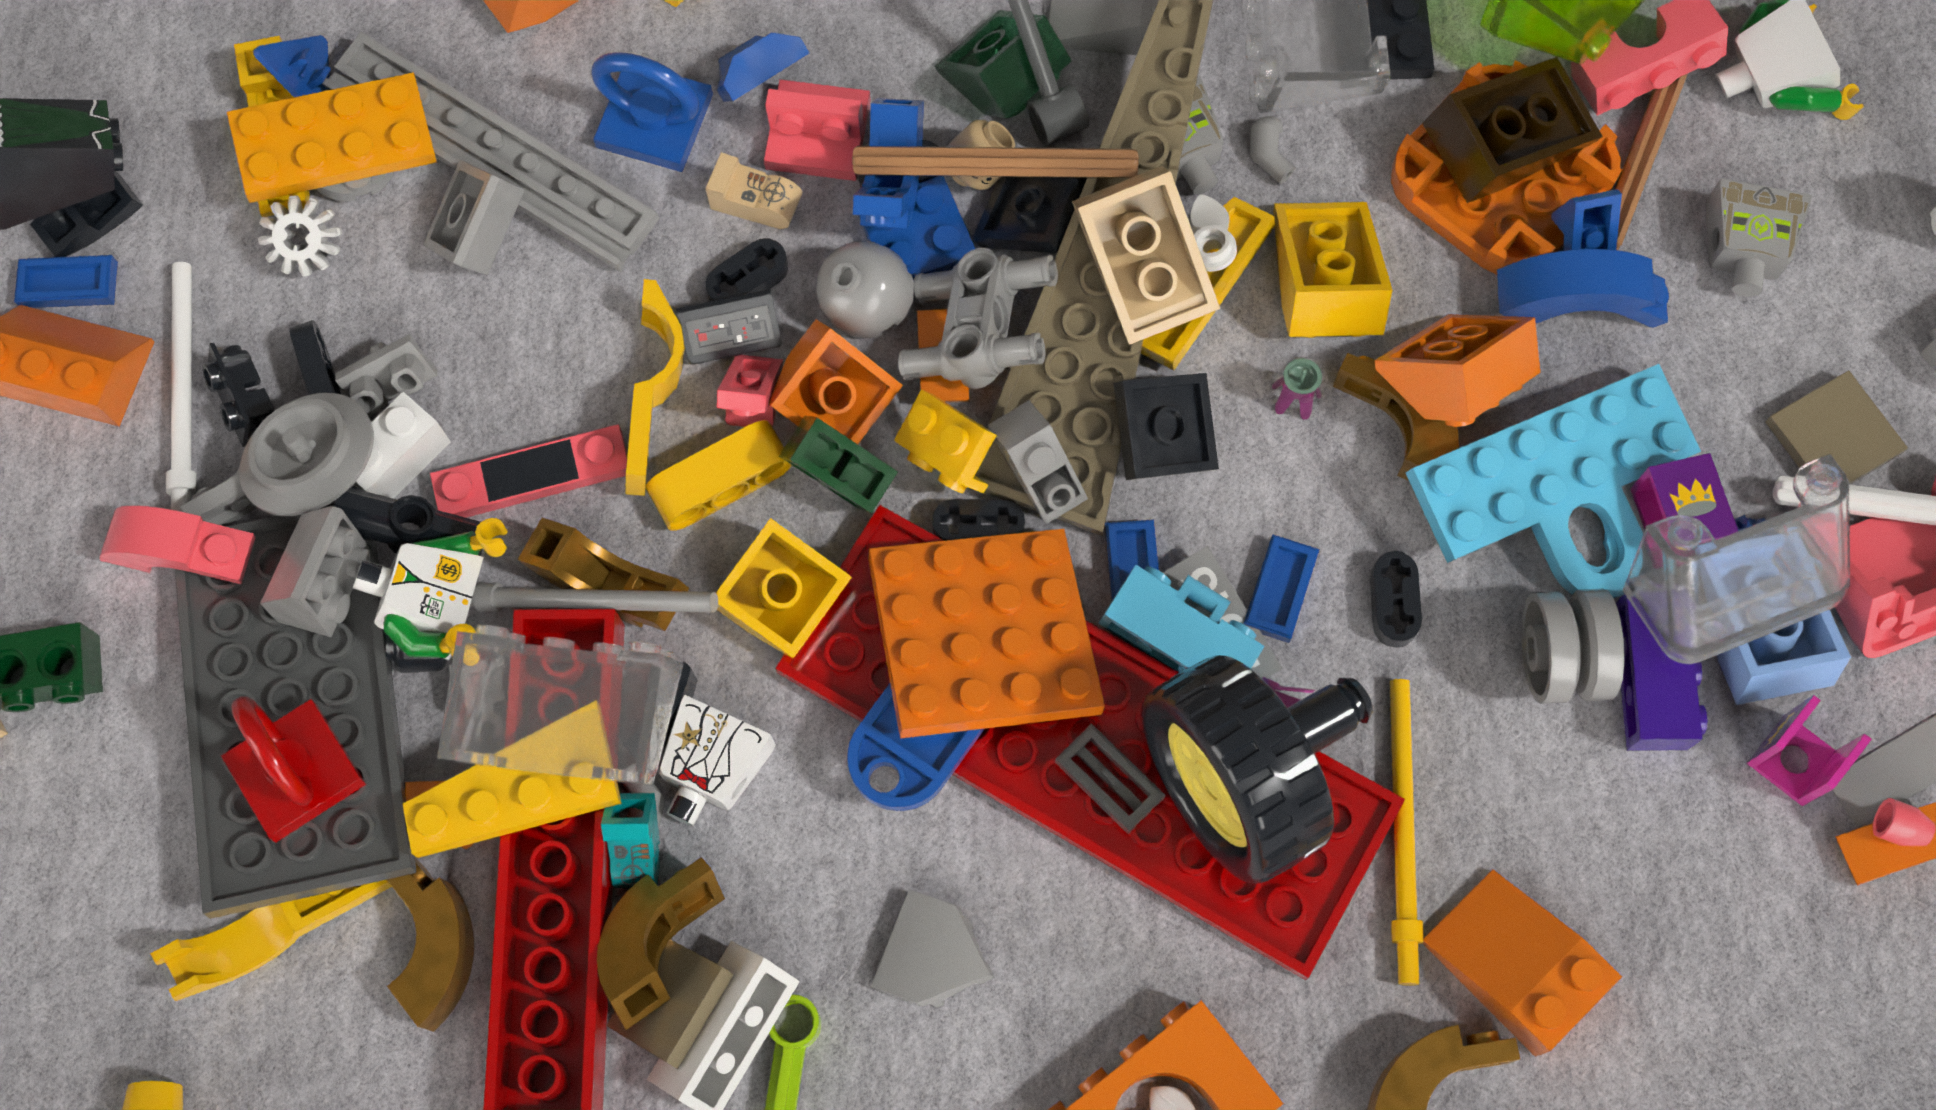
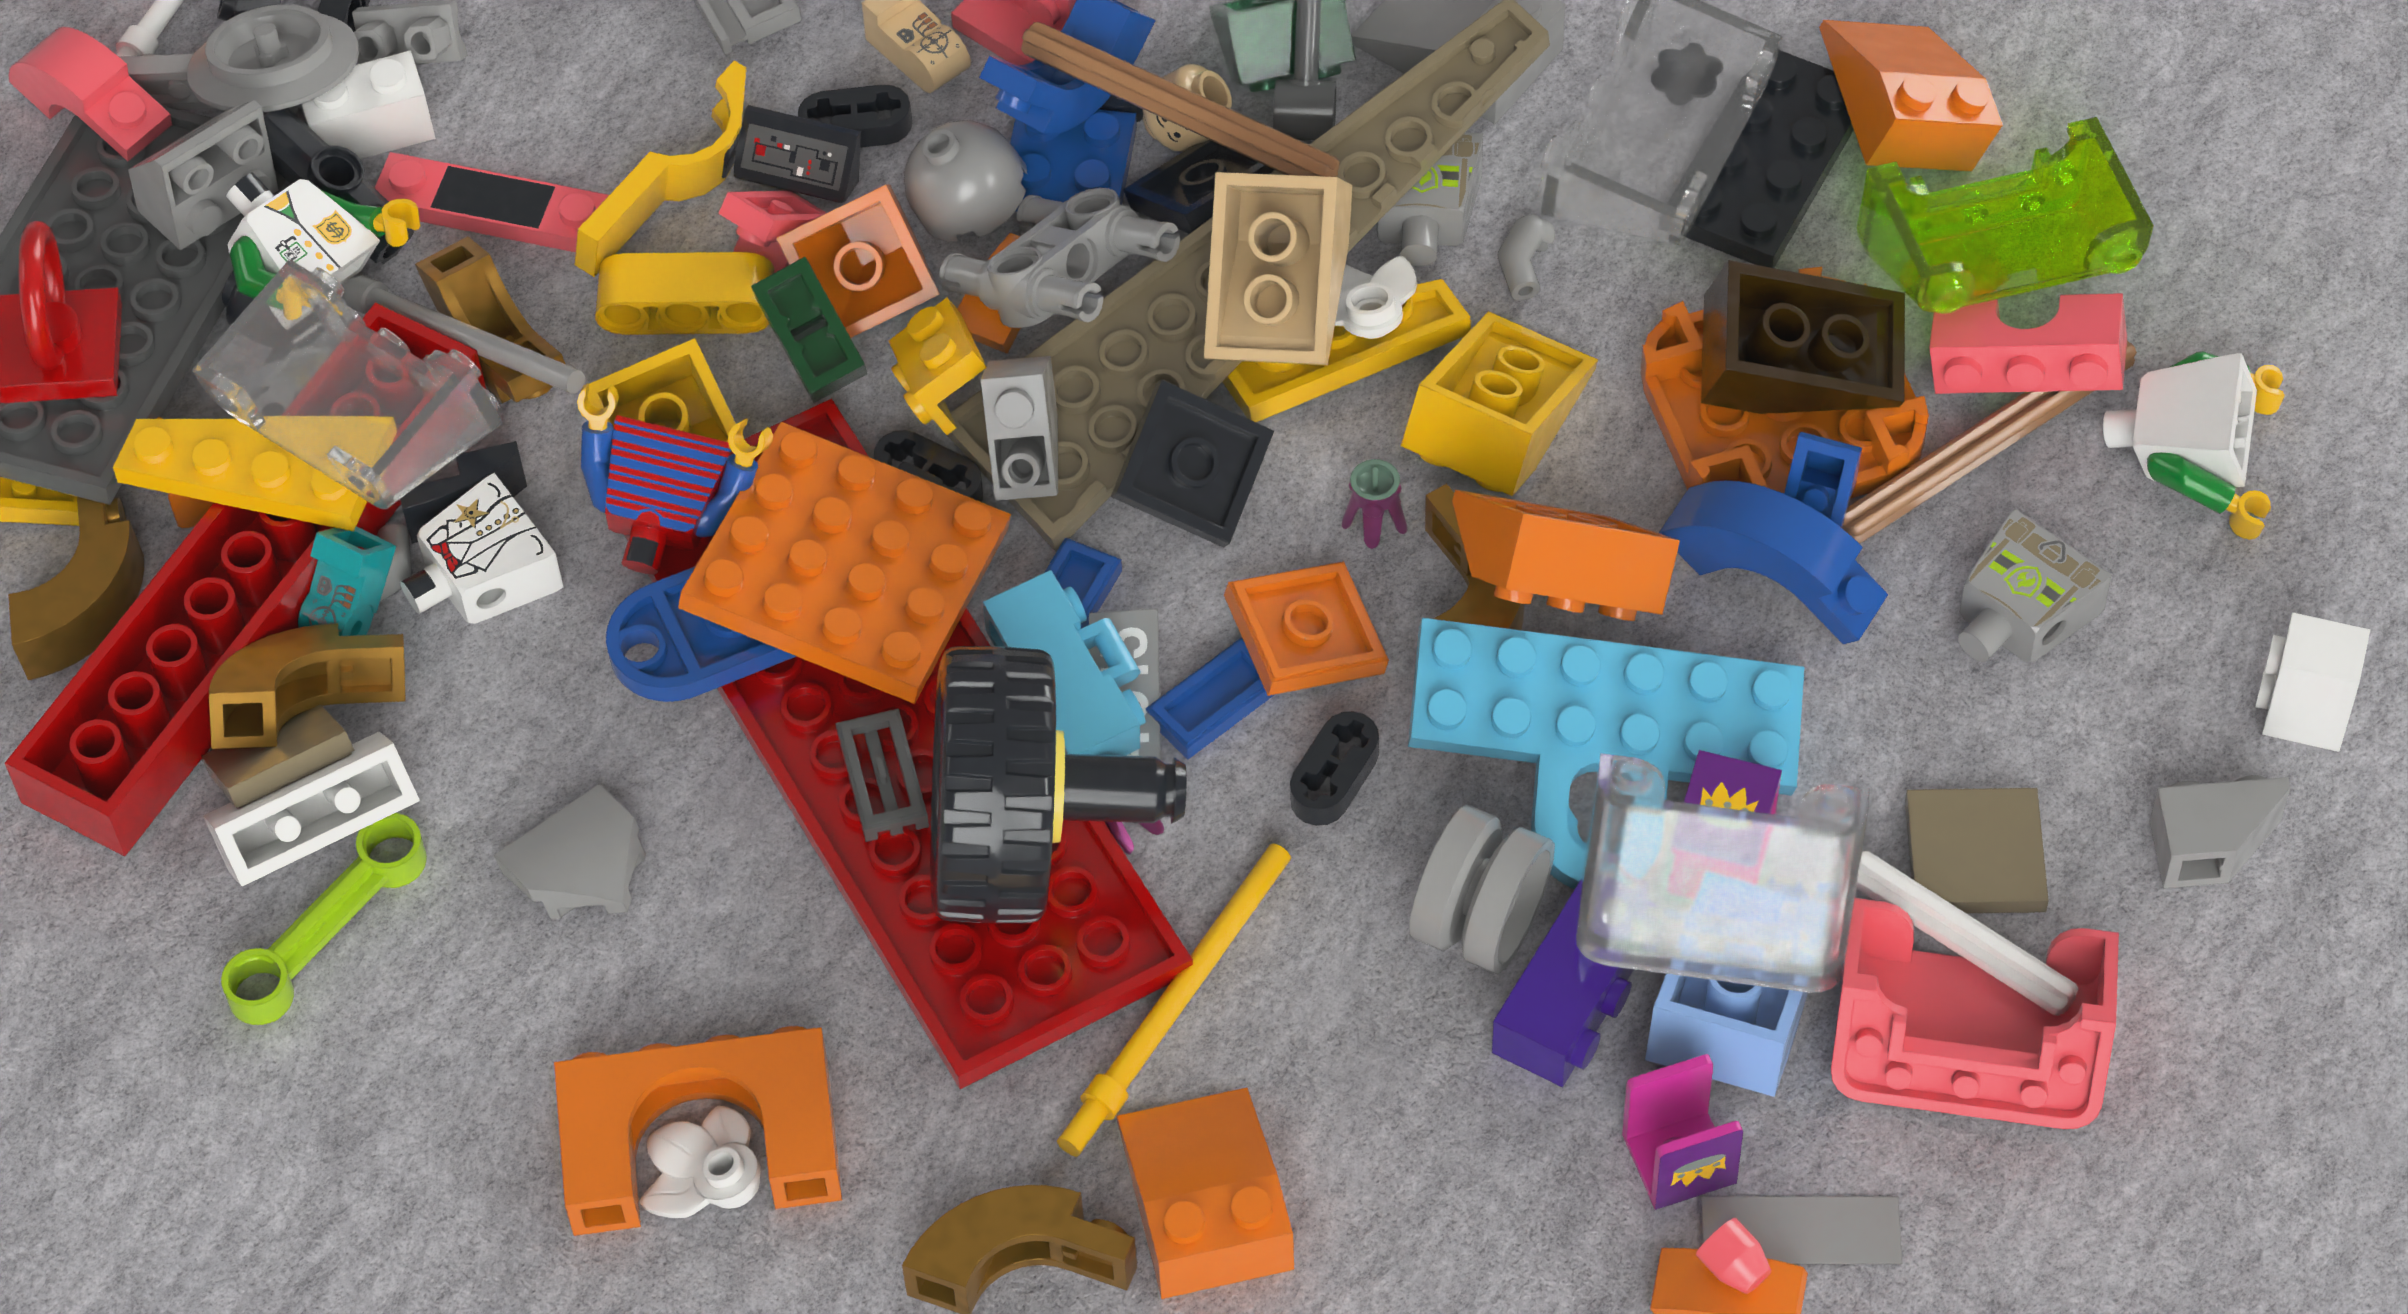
camera: 30 degrees right, 15 degrees down
none -> torso [577,383,773,575]
none -> orange tile [1224,561,1389,696]

